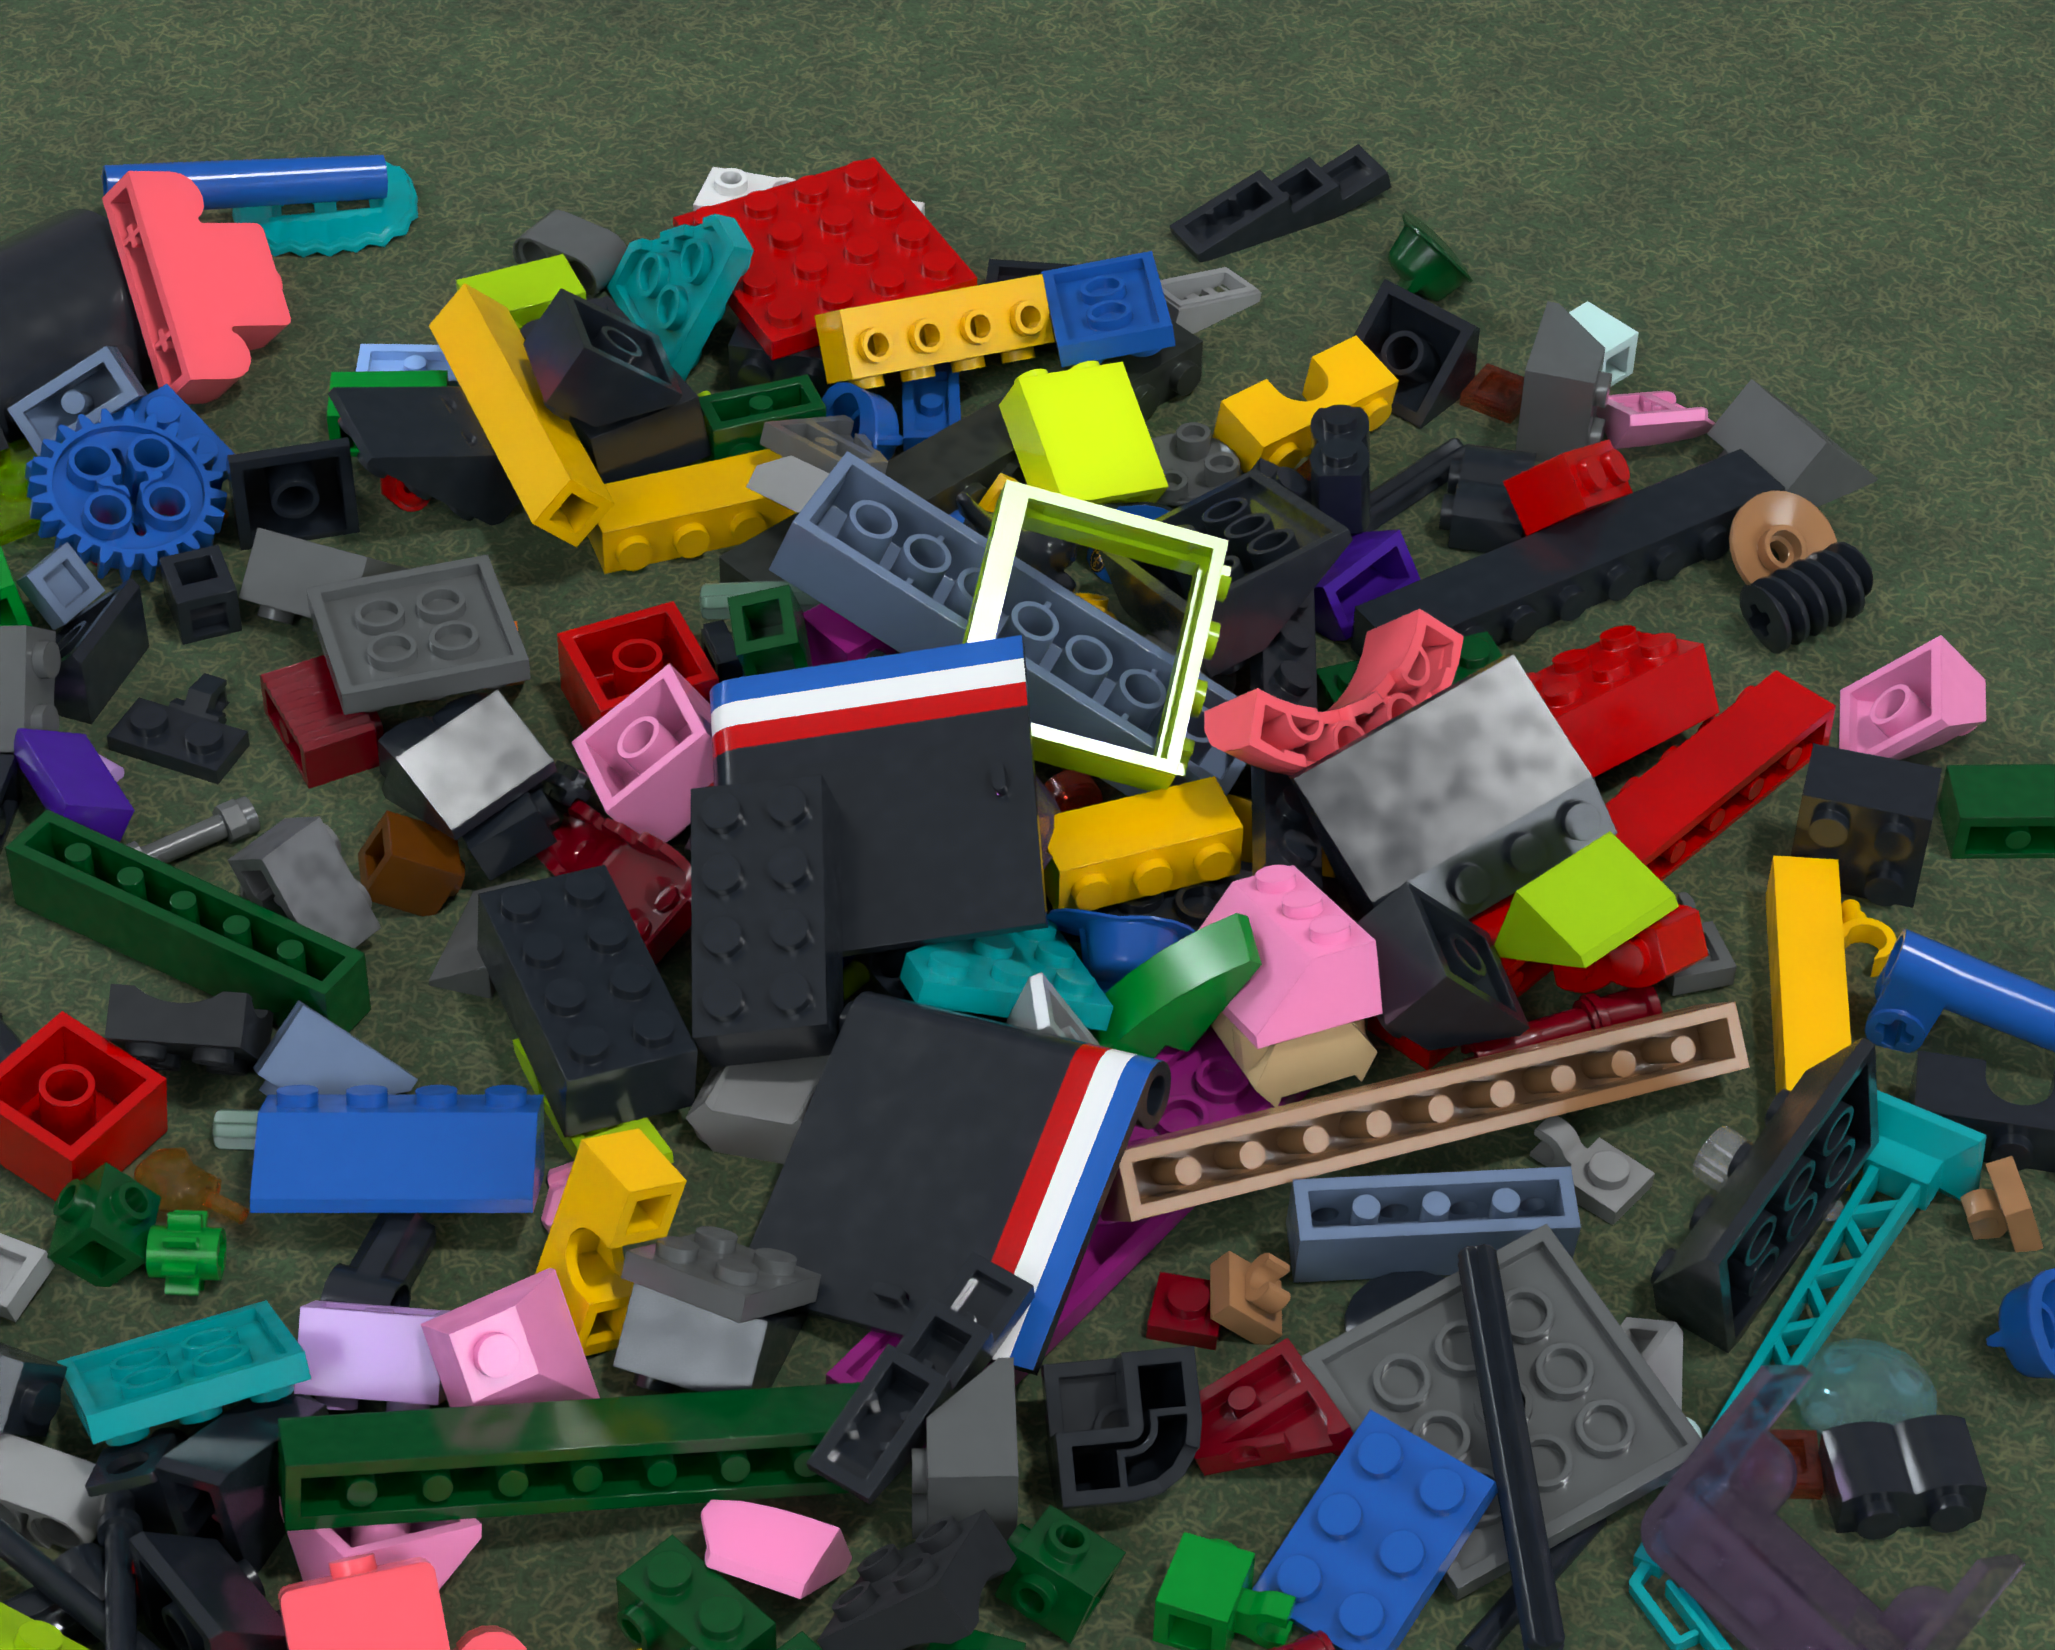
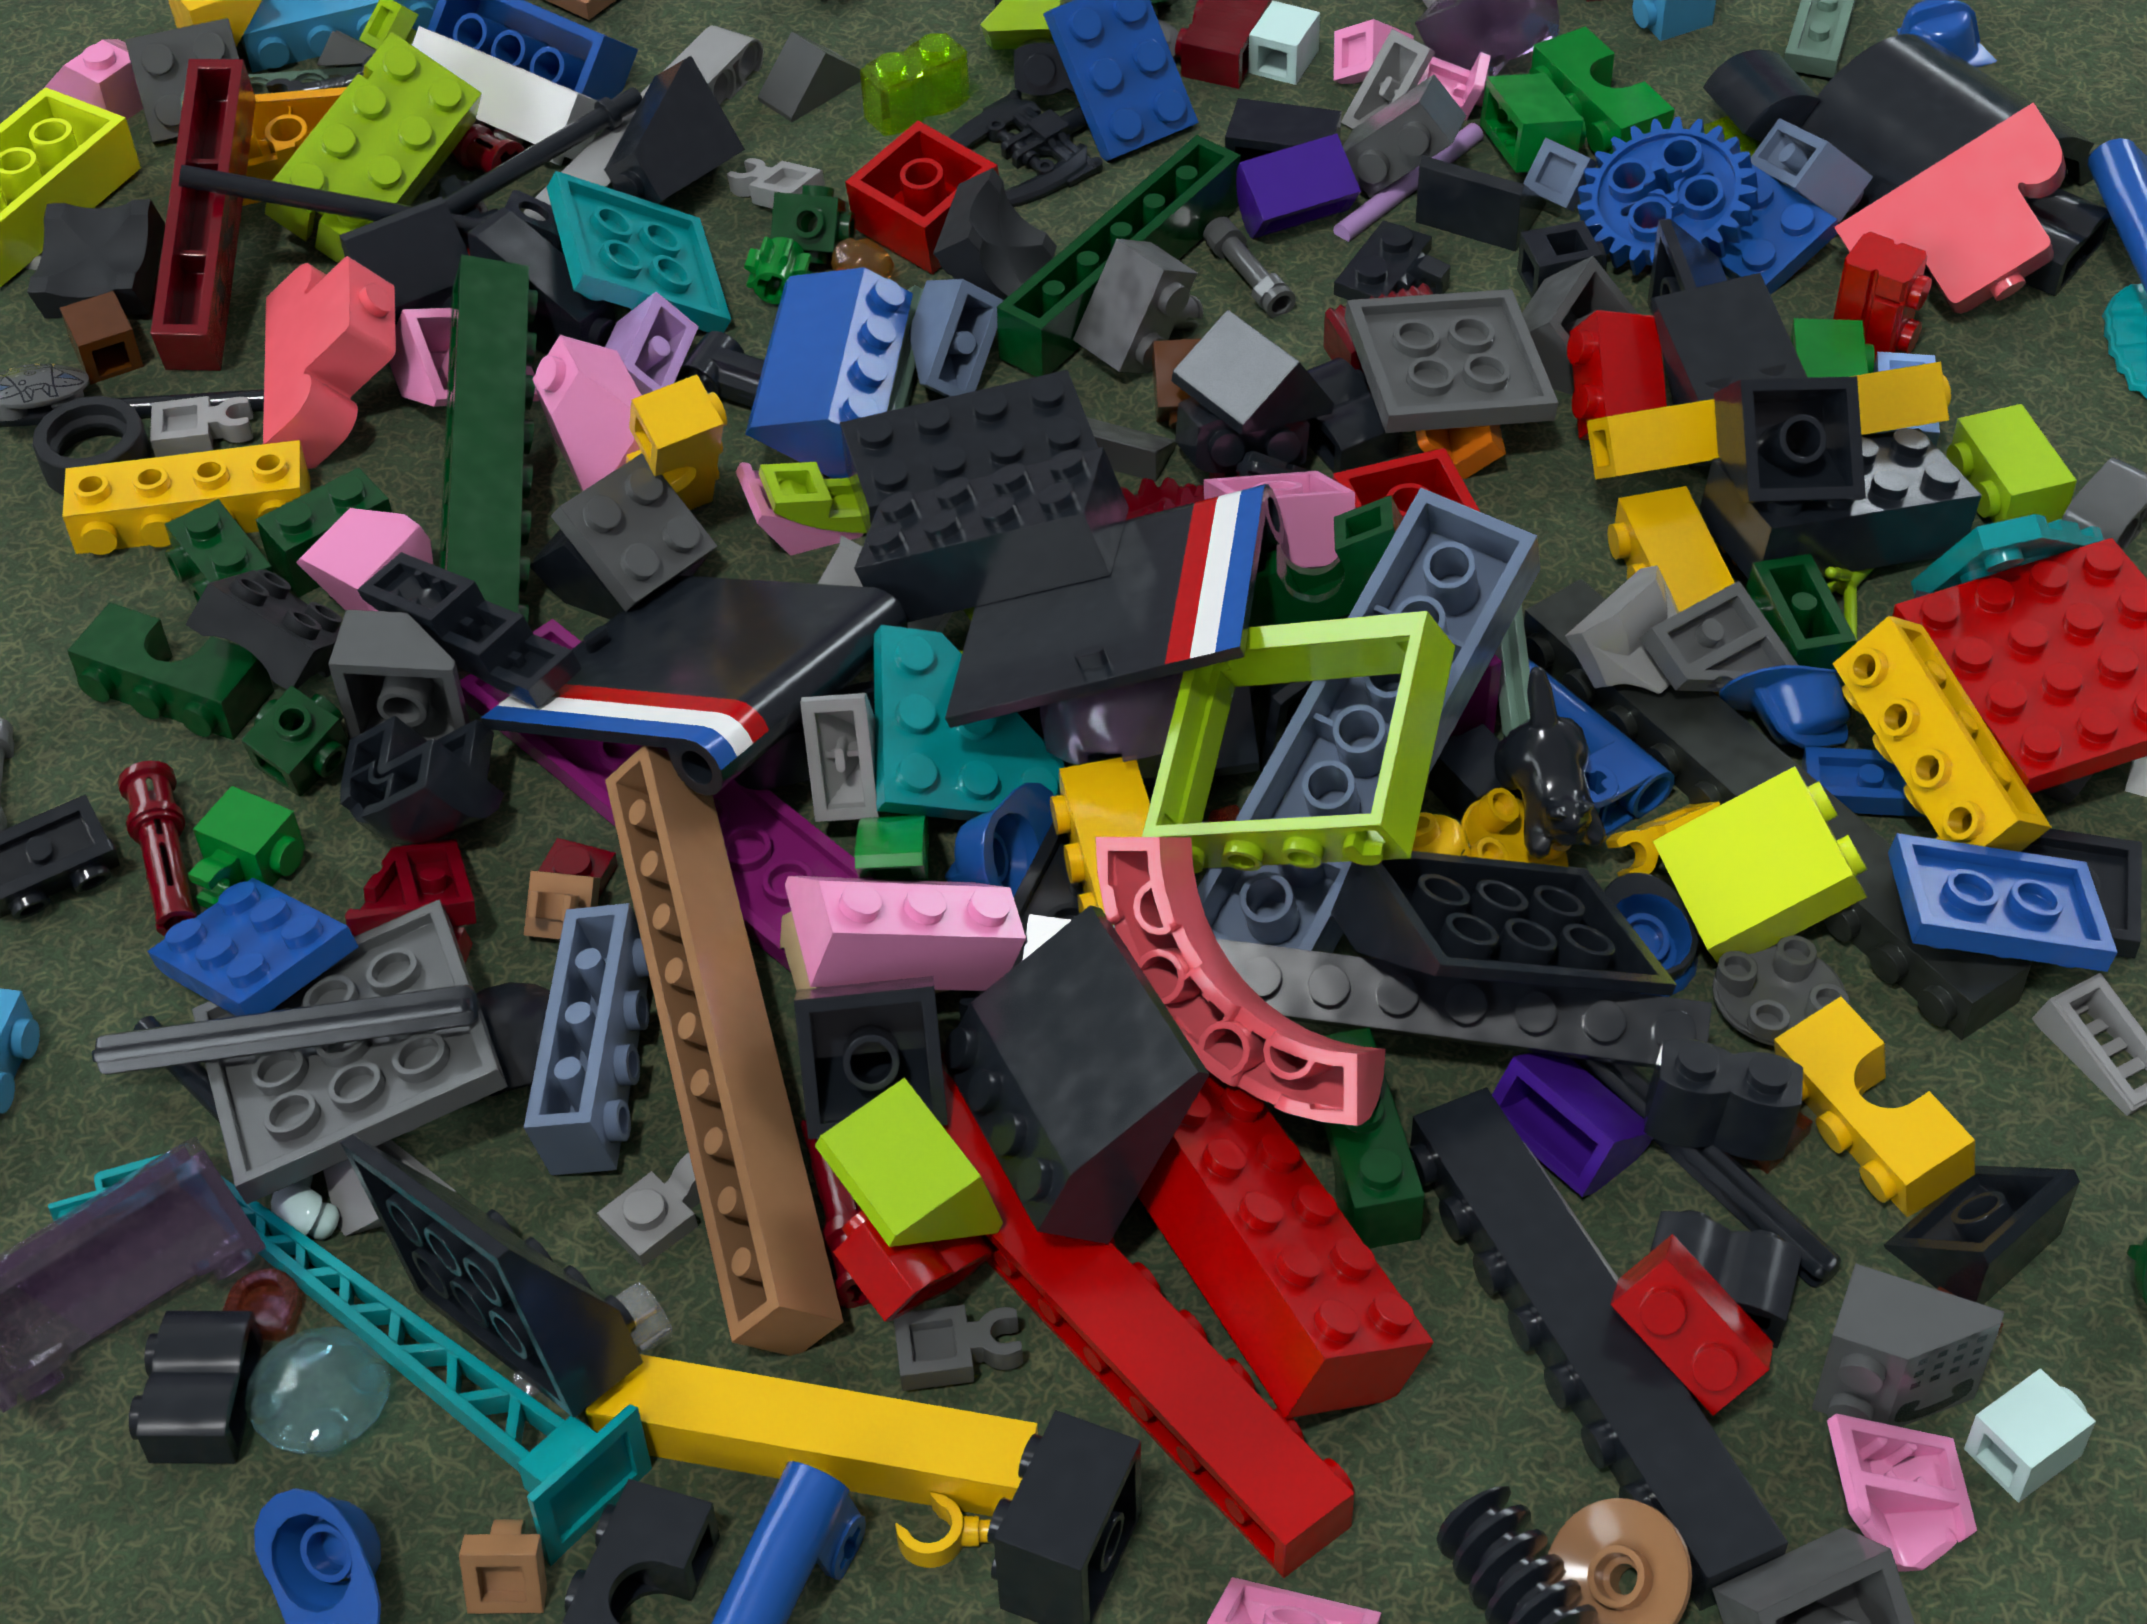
camera: 100 degrees right, 5 degrees up
none -> red brick [1567,310,1667,440]
none -> red brick [1833,231,1932,362]

